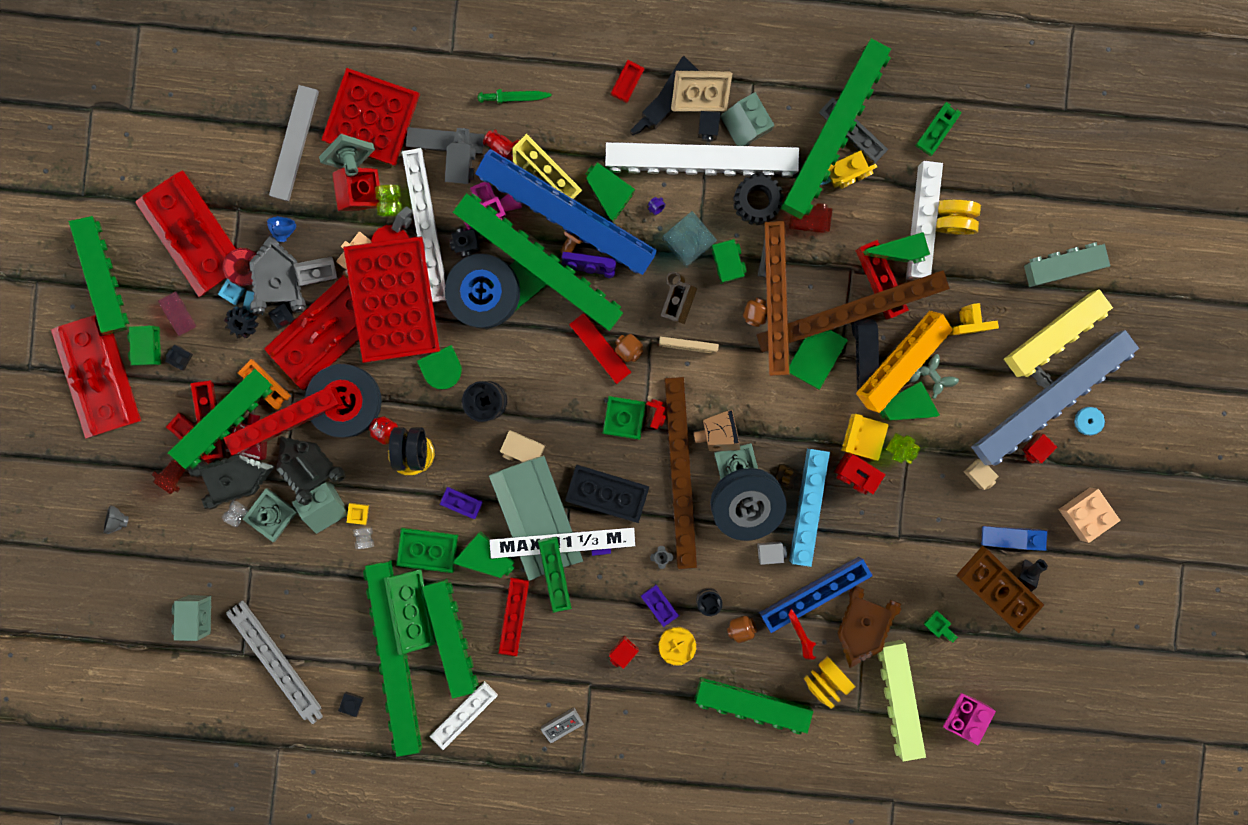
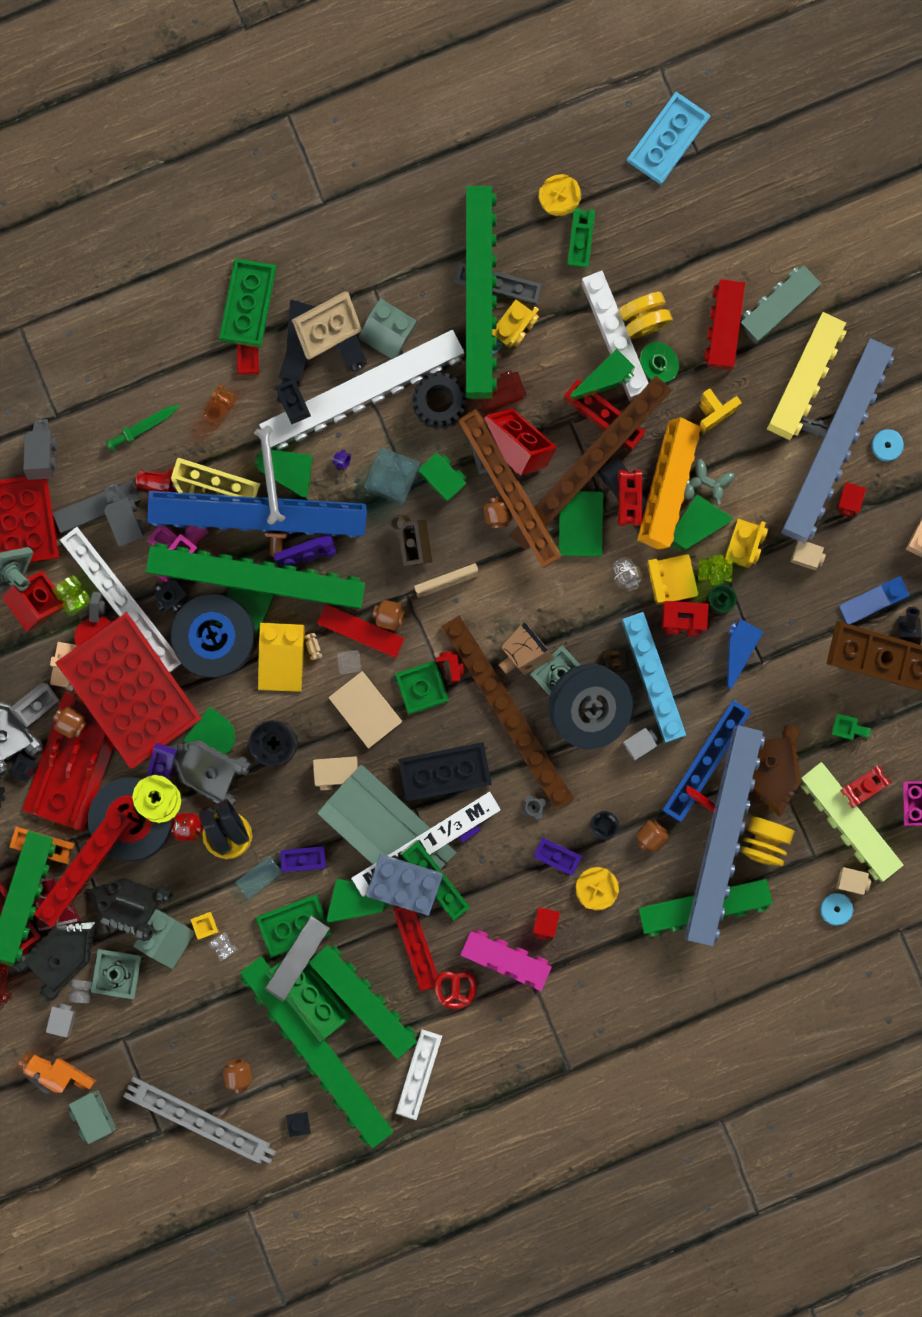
camera: 30 degrees left, 5 degrees down
slope [541,708,584,743] -> none
none -> orange plate [17,1052,96,1094]
none -> dark grey hinge [23,419,57,480]
none -> light grey brick [46,1003,76,1037]
none -> dark orange head [53,706,87,738]
none -> neon yellow piece [132,775,181,823]
none -> dark purple plate [146,743,177,780]
none -> dark grey shield [167,740,252,807]
none -> clear orange piece [204,383,239,427]
none -> green tile [219,258,277,348]
none -> dark orange head [222,1059,253,1093]
none -> clear light blue tile [235,856,283,900]
none -> light grey piece [254,426,286,525]
none -> yellow slope [258,623,305,692]
none -> tile [265,916,329,1001]
none -> black plate [275,379,311,425]
none -> tan piece [304,633,322,660]
none -> tan tile [328,671,402,749]
none -> clear tile [337,650,362,675]
none -> sand blue plate [366,854,443,916]
none -> red piece [434,971,477,1009]
none -> dark pink wedge [461,929,552,991]
none -> red slope [485,408,557,475]
none -> yellow tile [539,174,581,216]
none -> clear head [611,557,643,591]
none -> red plate [618,470,642,526]
none -> medium azure tile [627,92,711,185]
none -> green dish [639,342,679,383]
none -> sand blue brick [684,725,765,946]
none -> red brick [704,279,745,371]
none -> dark green wheel [706,584,737,615]
none -> yellow bracket [724,519,768,568]
none -> blue slope [726,619,763,690]
none -> medium azure piece [820,893,854,926]
none -> tan brick [836,867,871,895]
none -> red plate [840,765,892,808]

